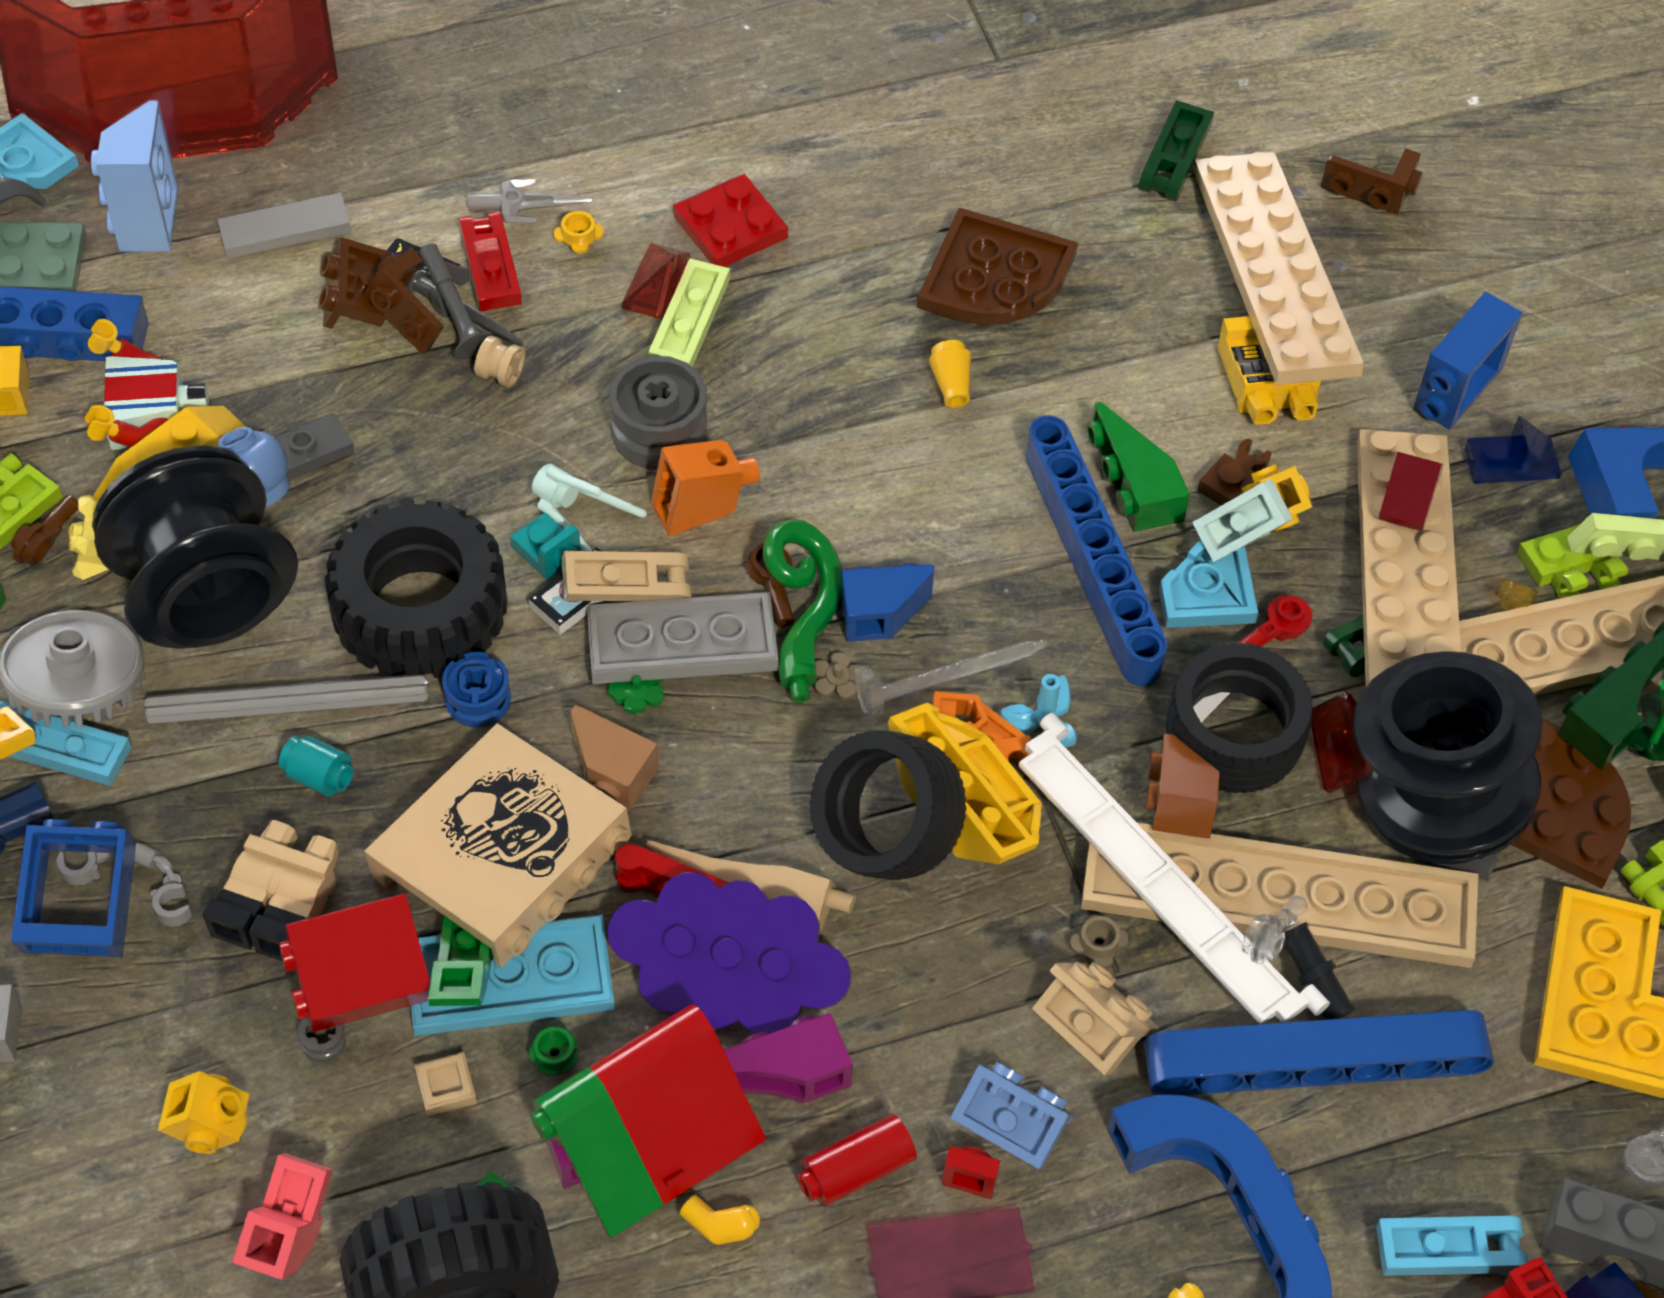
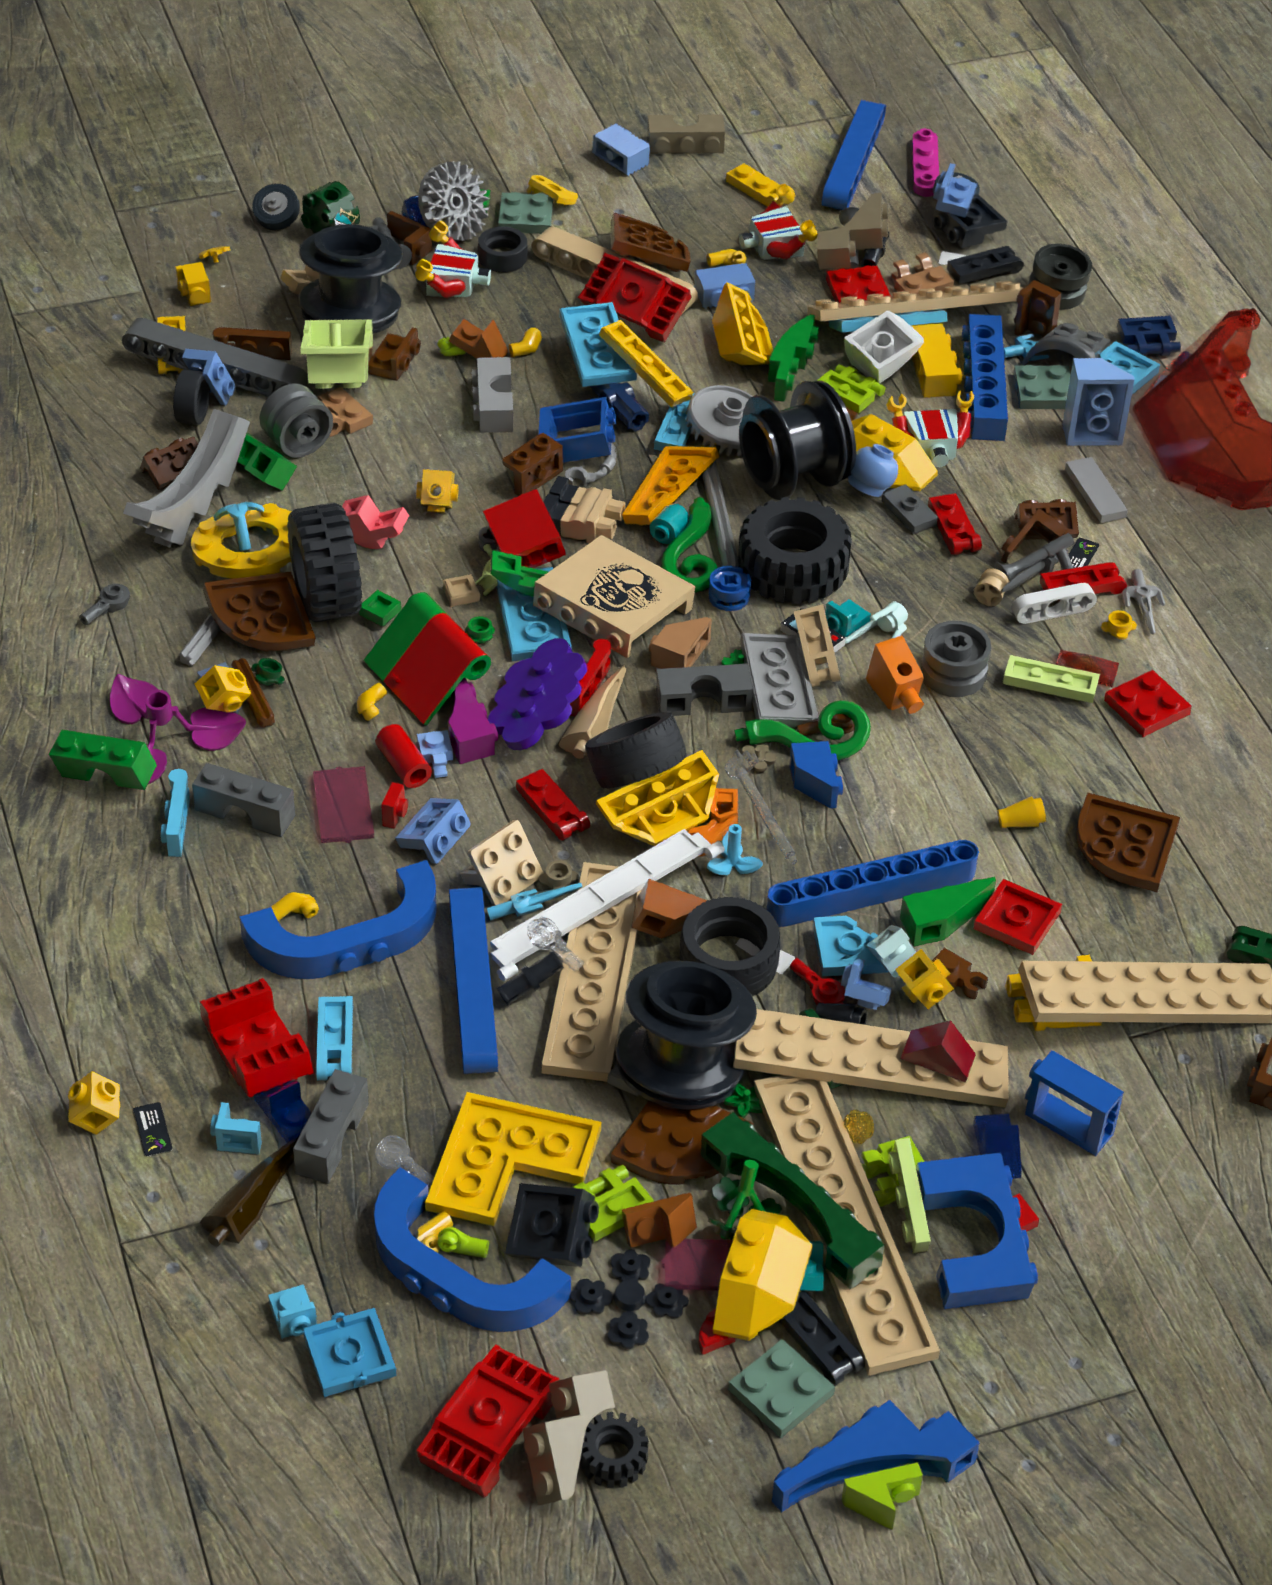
camera: 90 degrees right, 10 degrees down
none -> light blue plate [417,730,453,778]
none -> yellowish green piece [475,544,498,596]
none -> medium azure piece [487,883,582,920]
none -> reddish brown bracket [502,433,563,496]
none -> red plate [516,768,591,841]
none -> light orange wing [622,446,719,525]
none -> dark grey arch [656,664,753,716]
none -> green plant [661,497,717,593]
none -> black cone [815,1002,867,1025]
none -> medium blue bracket [841,958,892,1010]
none -> red plate [928,493,982,555]
none -> red plate [973,879,1062,955]
none -> white beam [1011,583,1097,624]

